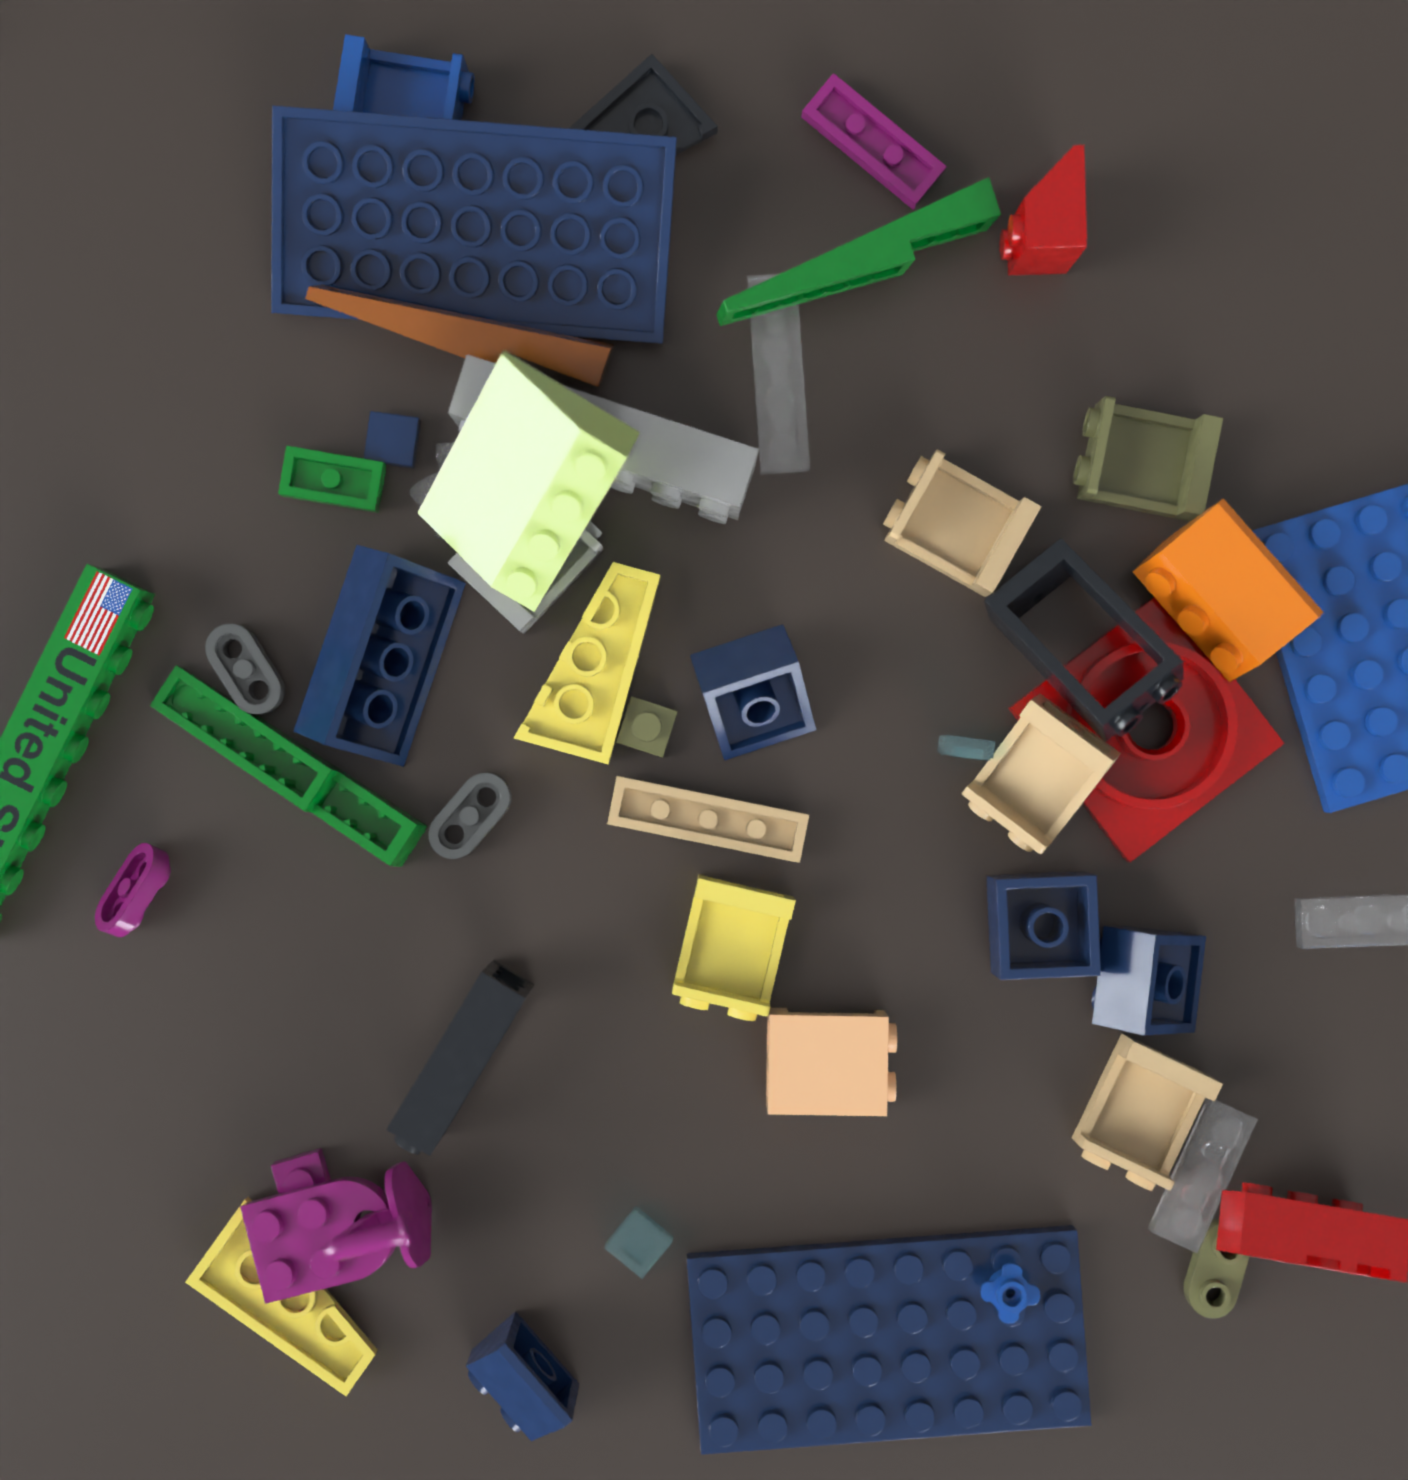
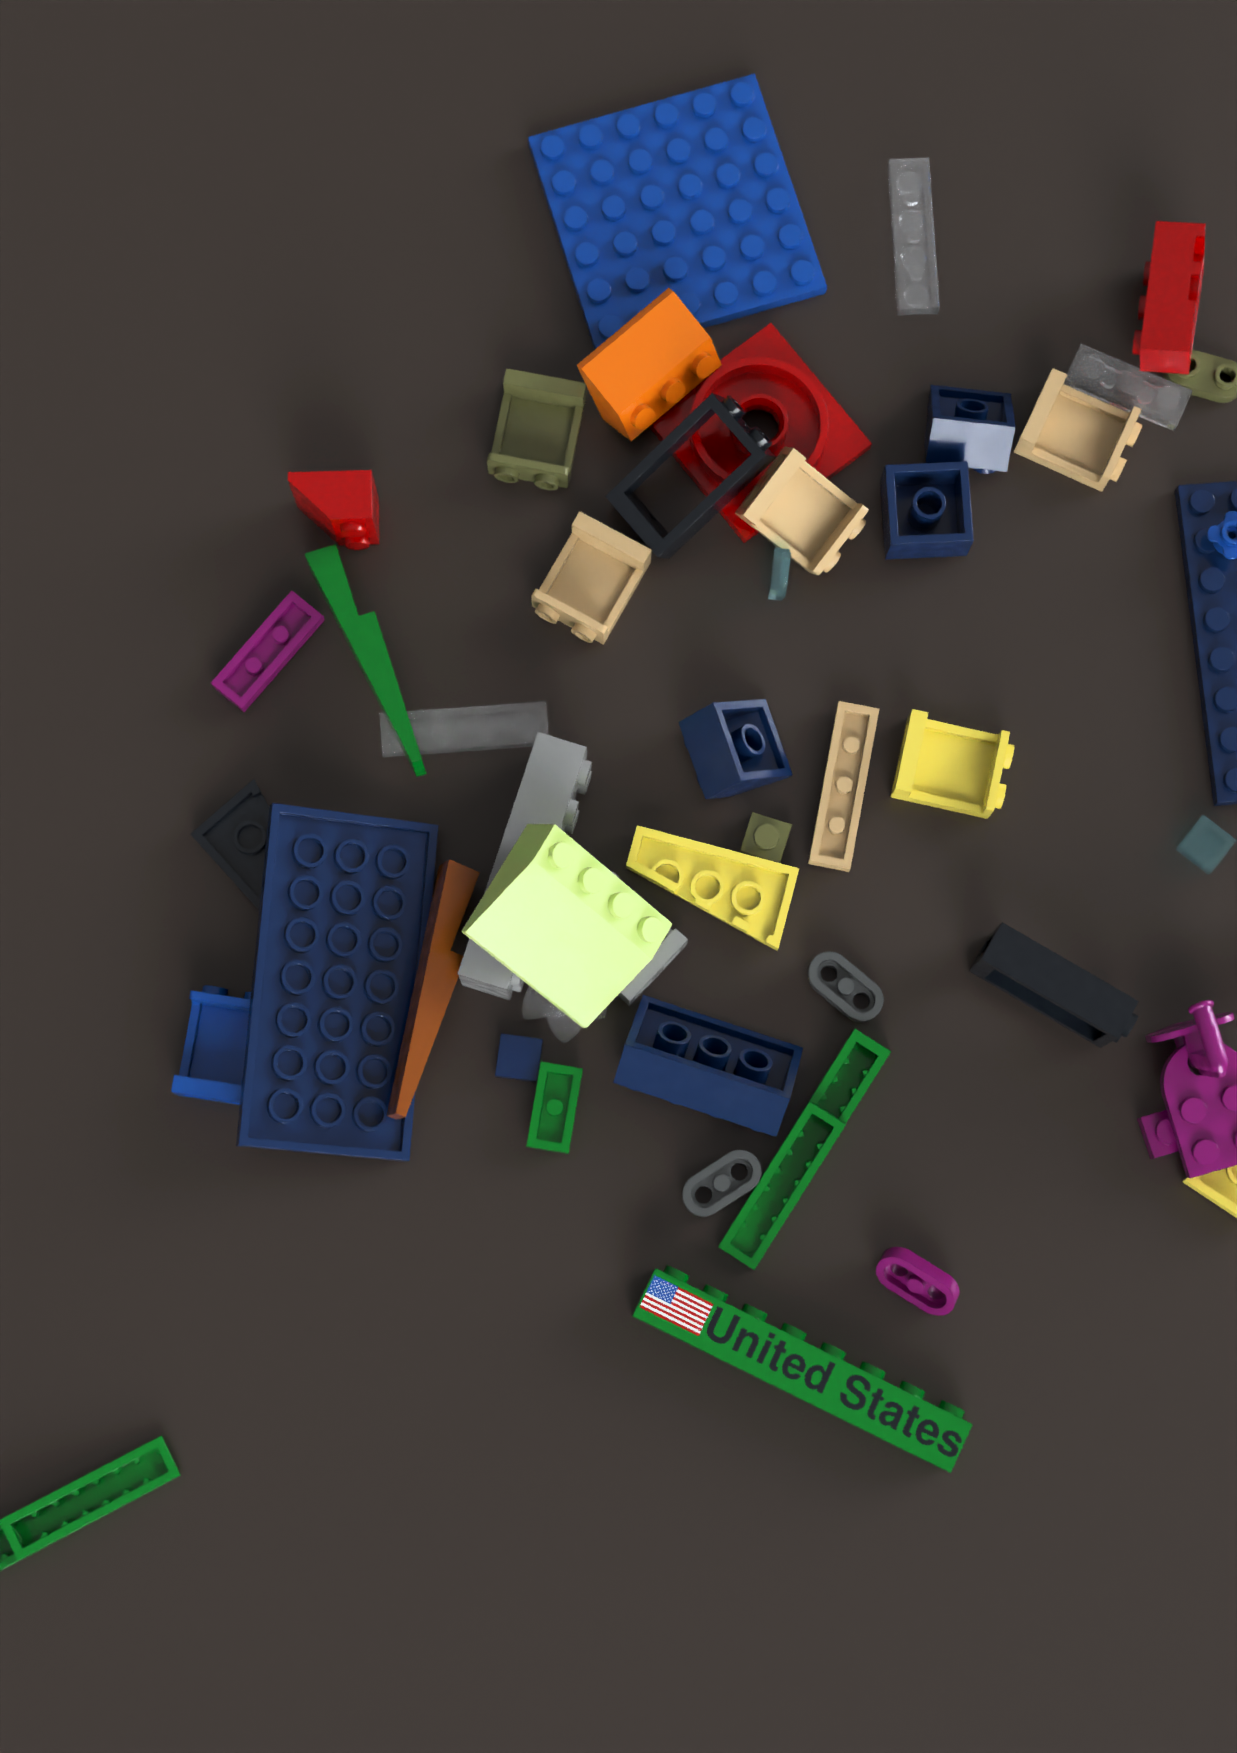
camera: 90 degrees left, 10 degrees down
light nougat panel [766,1008,897,1116] -> none

